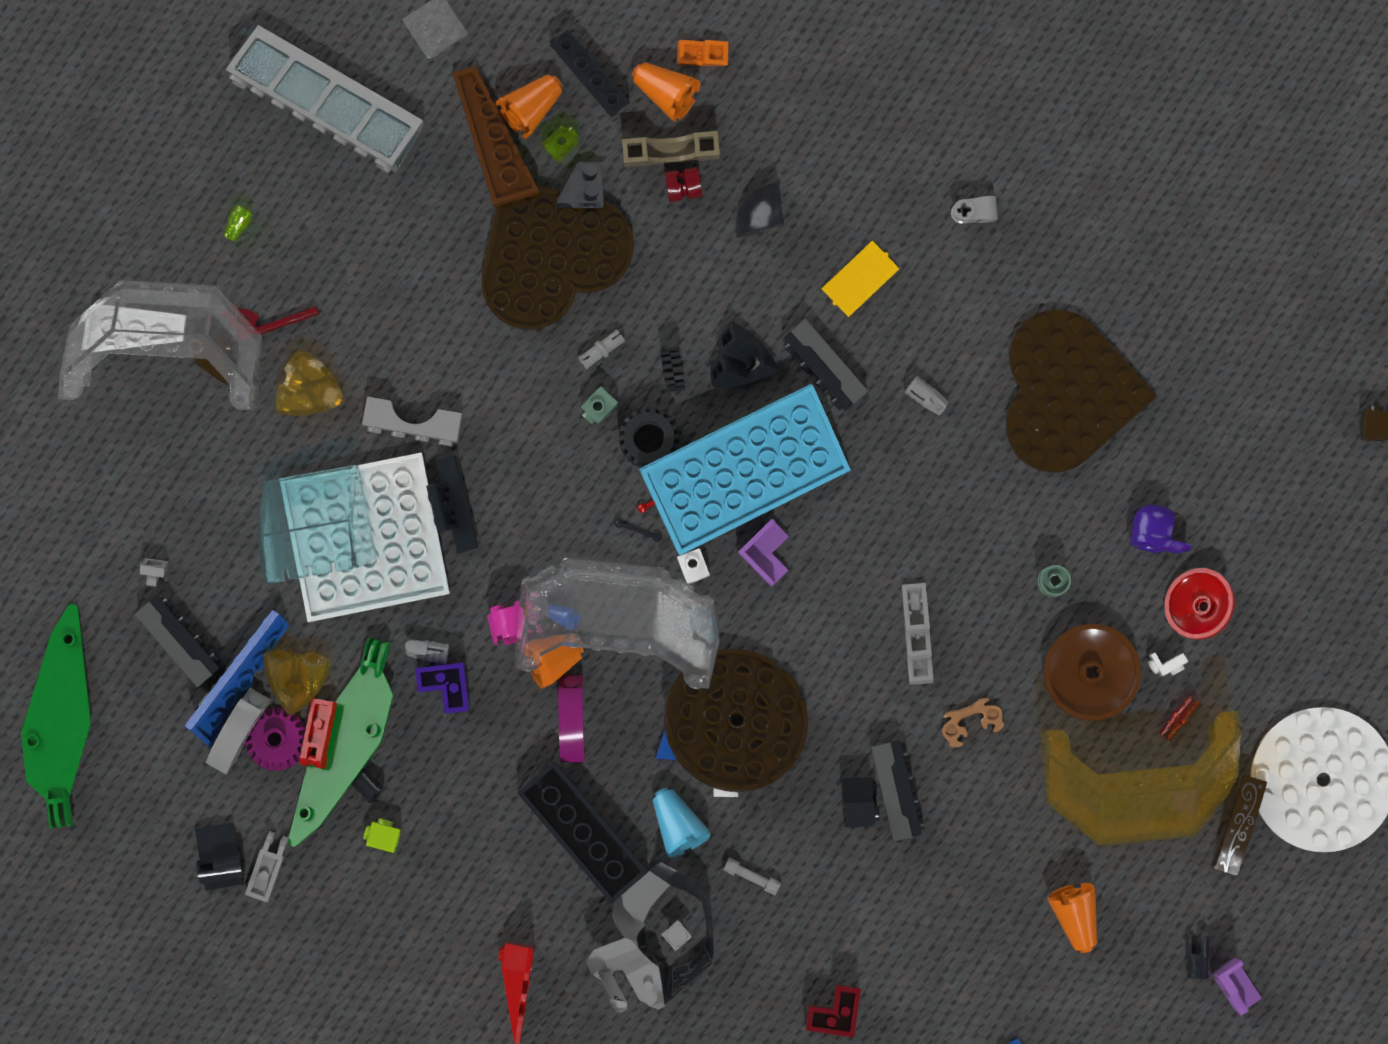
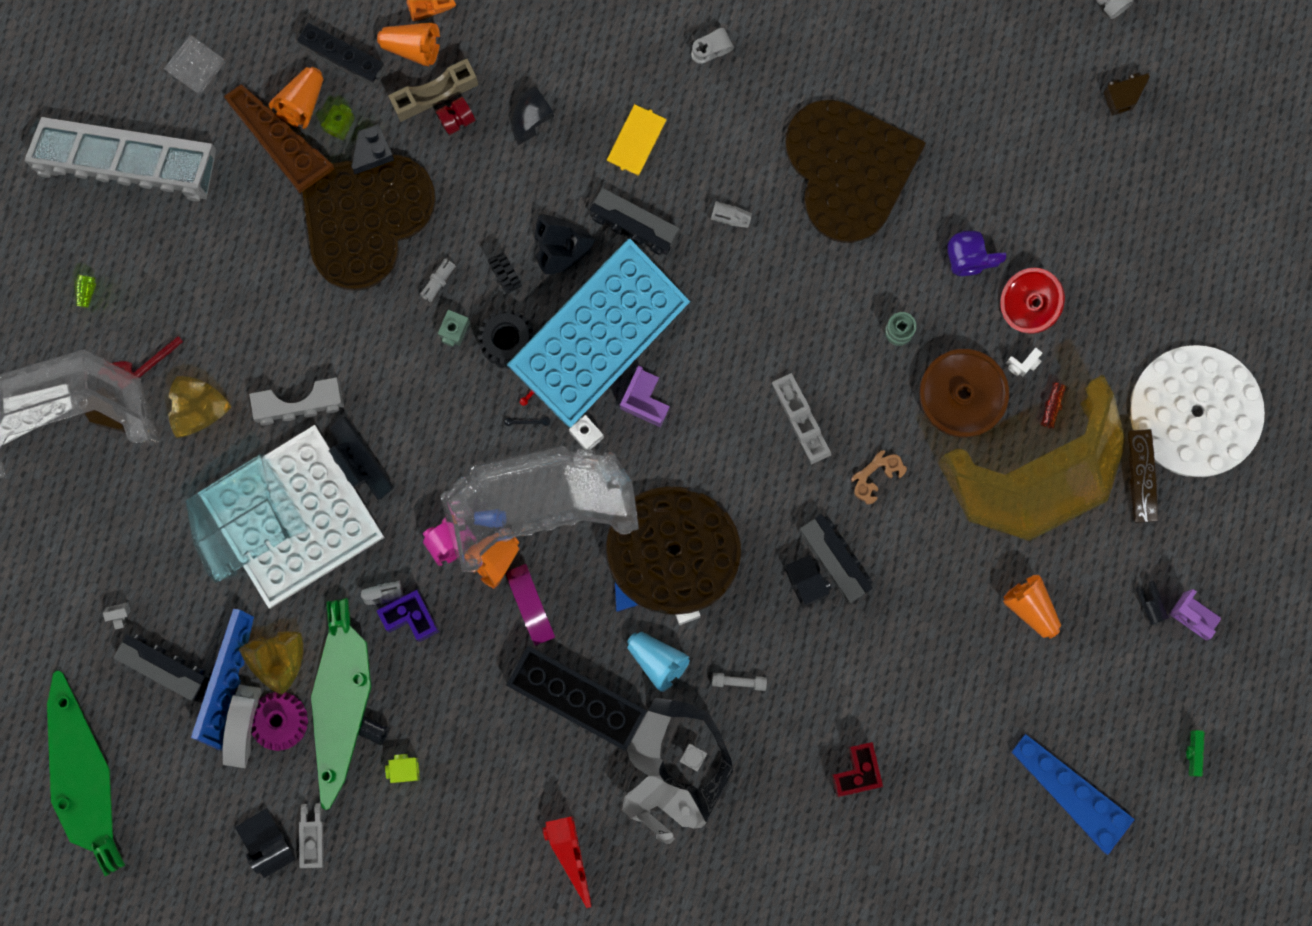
camera: 15 degrees left, 5 degrees down
red plate [299,698,338,769] -> none

